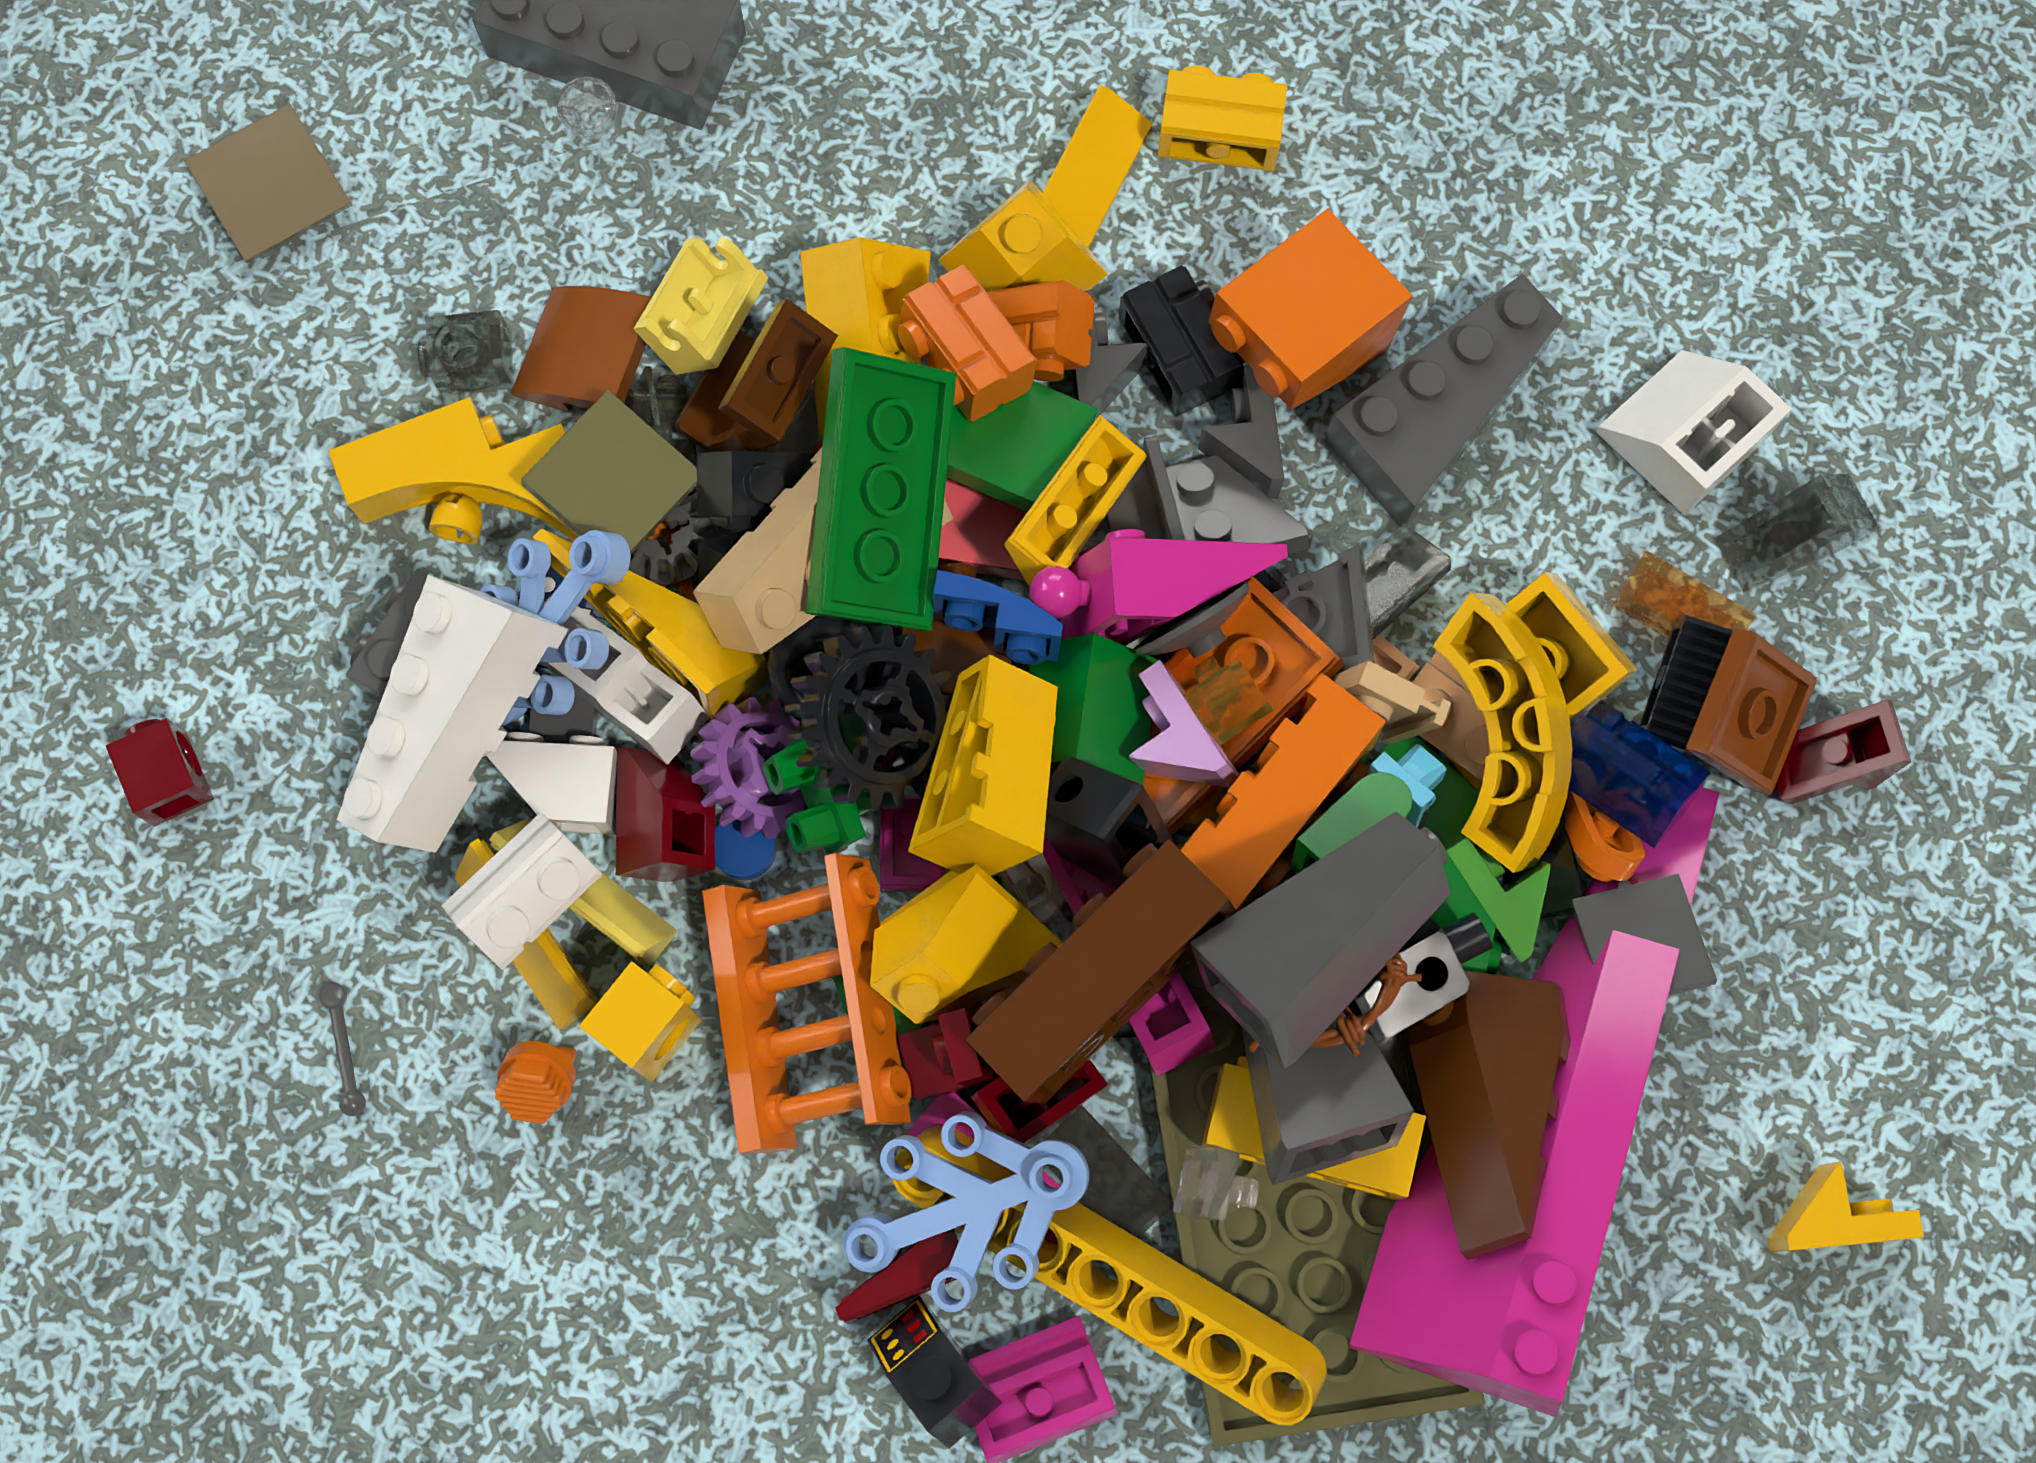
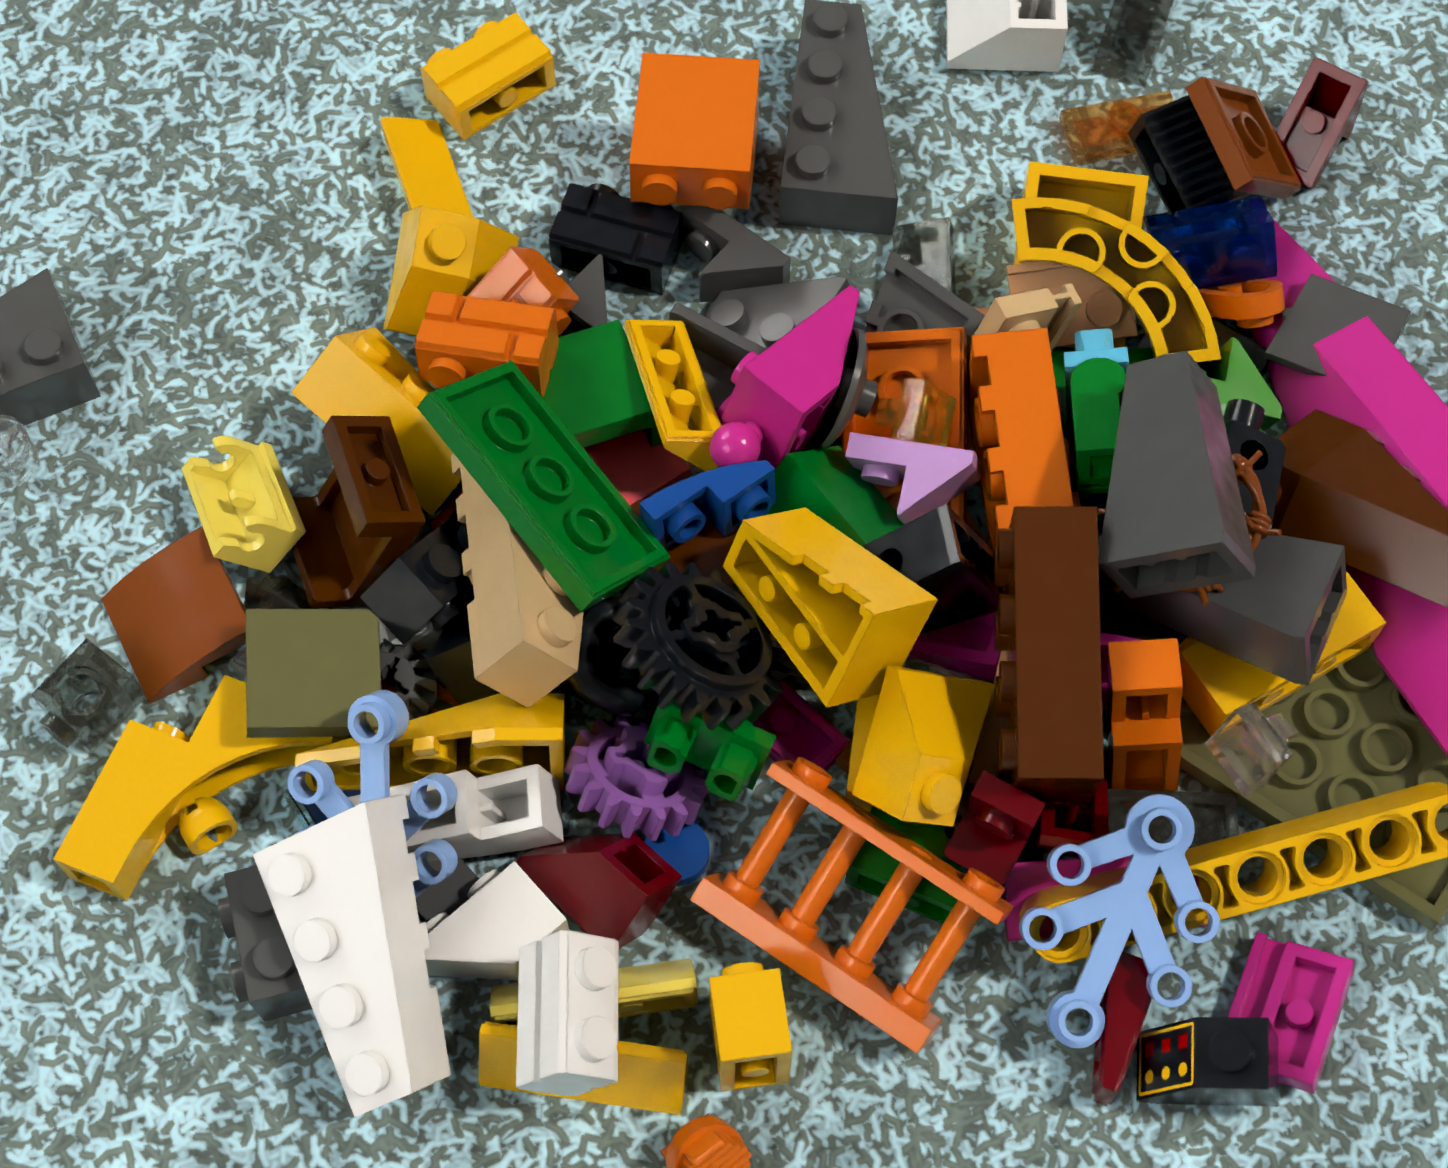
camera: 45 degrees left, 10 degrees down
none -> orange slope [1107,638,1183,800]

